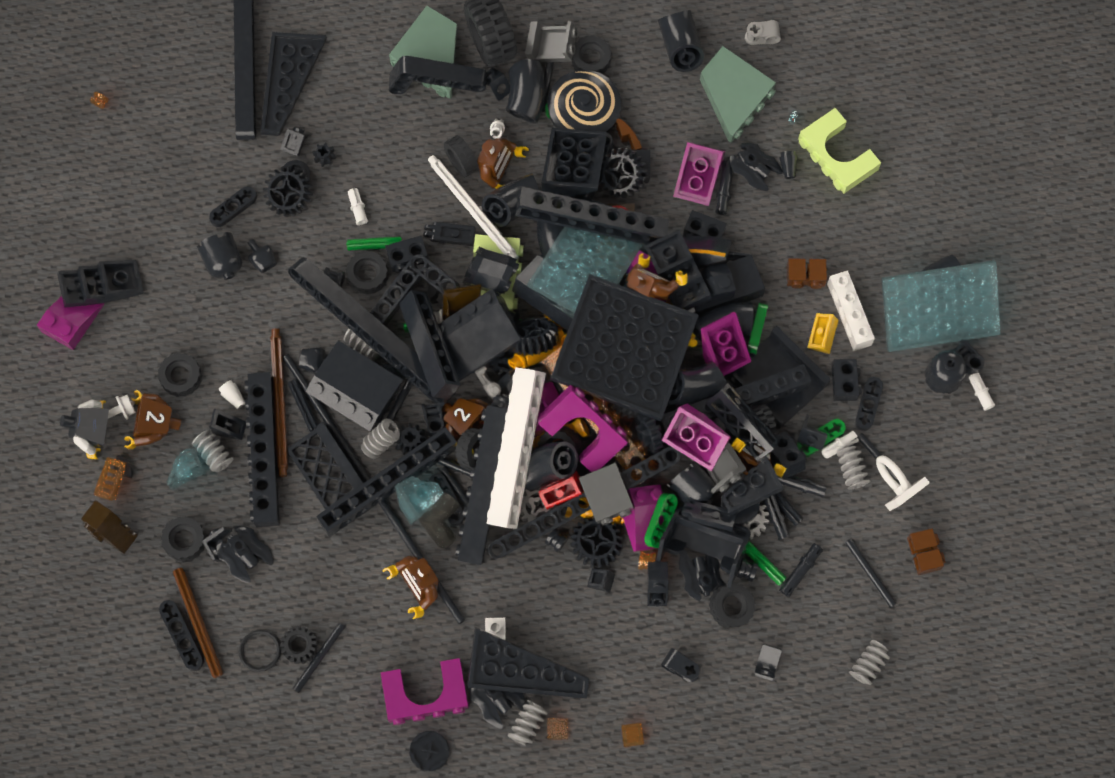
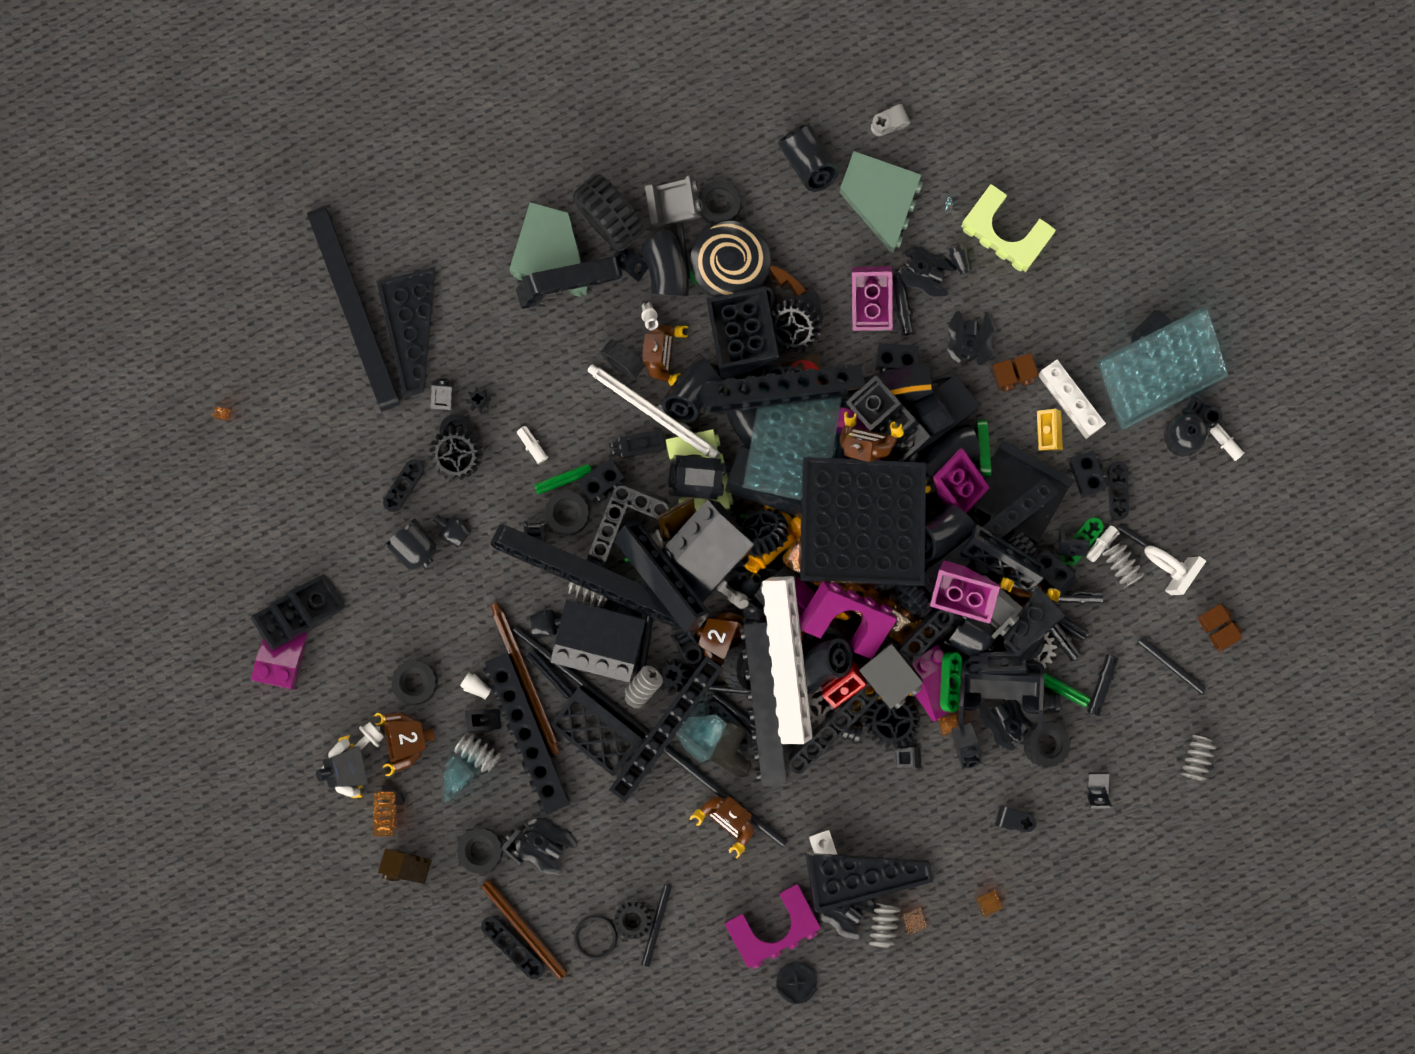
camera: 15 degrees left, 10 degrees up
none -> black piece [947,311,995,365]

